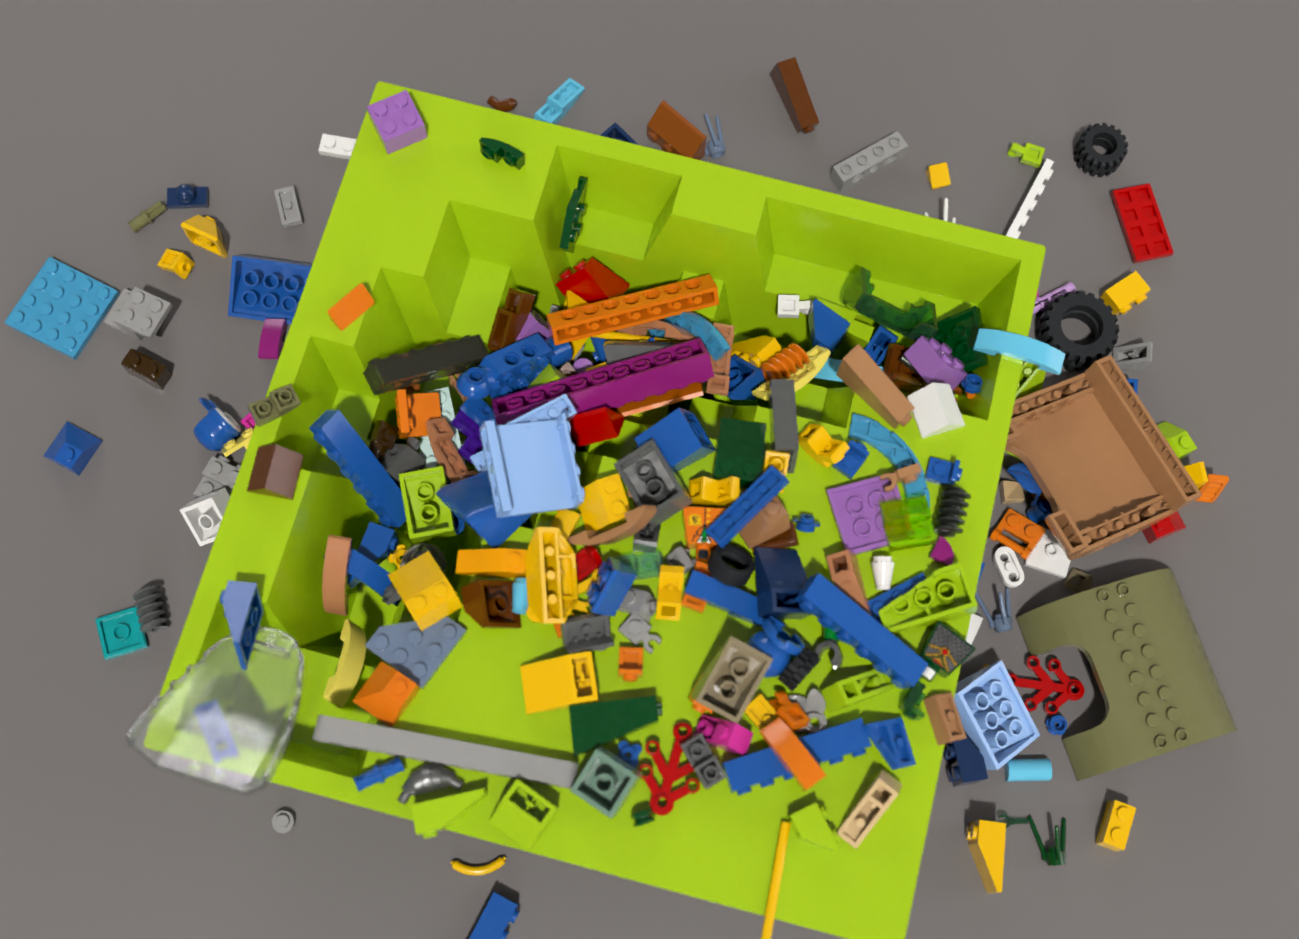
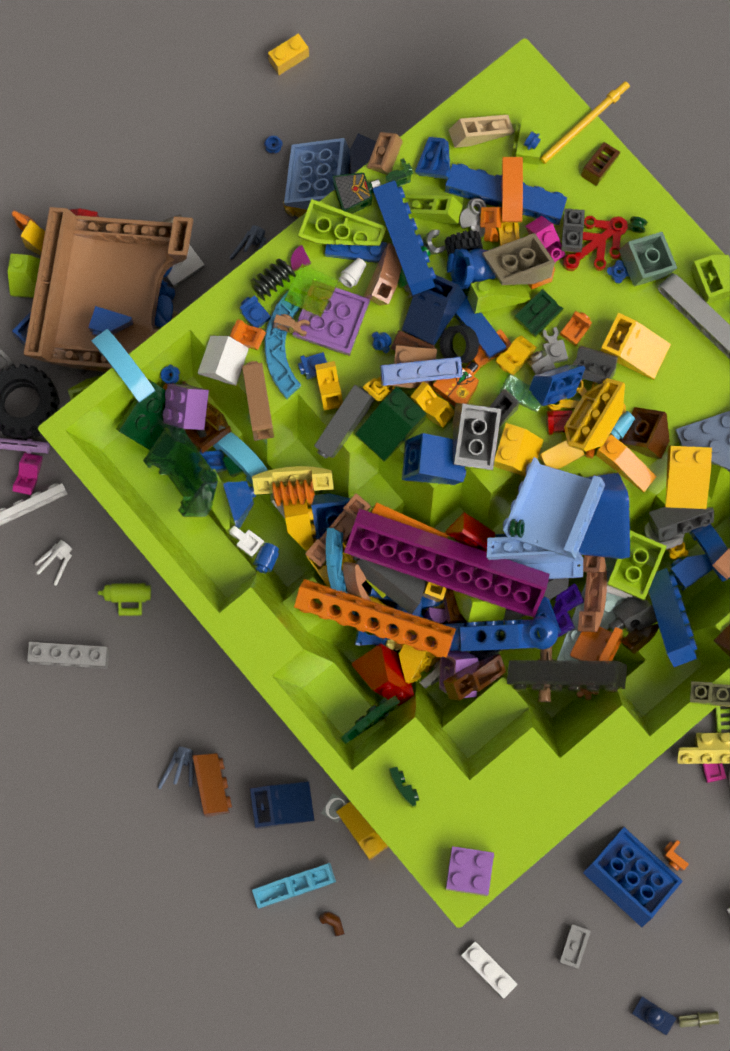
camera: 140 degrees left, 5 degrees up
yellow bracket [157,249,195,279] -> none
yellow slope [180,215,227,259] -> none
magenta slope [258,319,287,359] -> none
orange slope [327,283,375,330] -> none
medium nougat slope [567,505,657,546] -> none
dark green slope [569,696,663,757] -> none
light grey tile [664,546,697,575] -> none
reddish brown slope [770,57,819,134] -> none
yellow slope [926,162,951,190] -> none
yellow slope [965,820,1006,894] -> none
orange plate [989,508,1046,560] -> none
white plate [993,546,1024,588] -> none
clear green hand [998,815,1029,828] -> none
medium azure brick [1004,758,1052,782] -> none
red plant [1009,656,1084,715] -> none
olive slope [1016,568,1237,781] -> none
dark green plant [1028,816,1066,866] -> none
none -> blue slope [88,306,134,337]
none -> orange bracket [230,319,266,350]
none -> blue brick [253,543,279,574]
none -> lime slope [467,279,531,314]
none -> dark green bush [510,519,525,538]
none -> dark green plate [514,289,564,338]
none -> blue plate [523,131,541,150]
none -> reddish brown slope [581,142,620,186]
none -> orange bracket [663,840,689,871]

